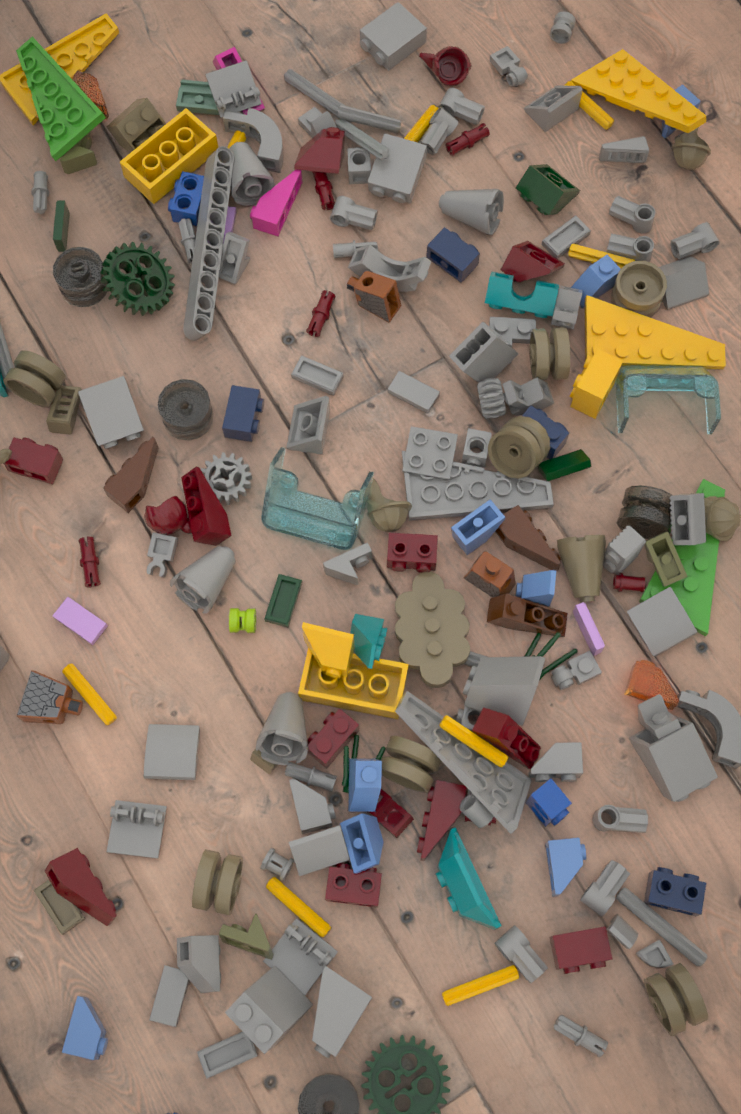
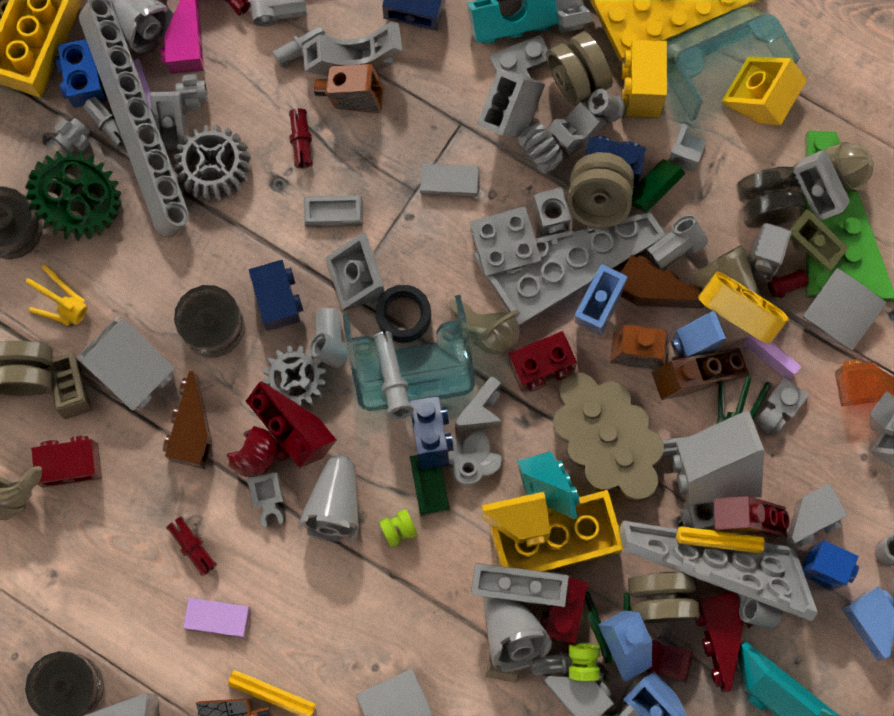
camera: 25 degrees left, 5 degrees up
none -> yellow plant [25,264,88,327]
none -> light grey gear [54,118,90,152]
none -> light grey gear [173,124,251,202]
none -> light grey gear [176,74,208,111]
none -> light grey piece [309,308,349,368]
none -> light grey pin [373,331,414,420]
none -> black tyre [376,285,431,343]
none -> dark blue brick [409,396,454,470]
none -> light grey plate [448,431,502,486]
none -> light grey plate [471,563,569,607]
none -> lime wheel [569,644,600,681]
none -> light grey bush [588,89,626,122]
none -> light grey piece [647,215,708,270]
none -> light grey panel [668,123,706,172]
none -> yellow beam [698,272,789,344]
none -> yellow slope [721,56,807,126]

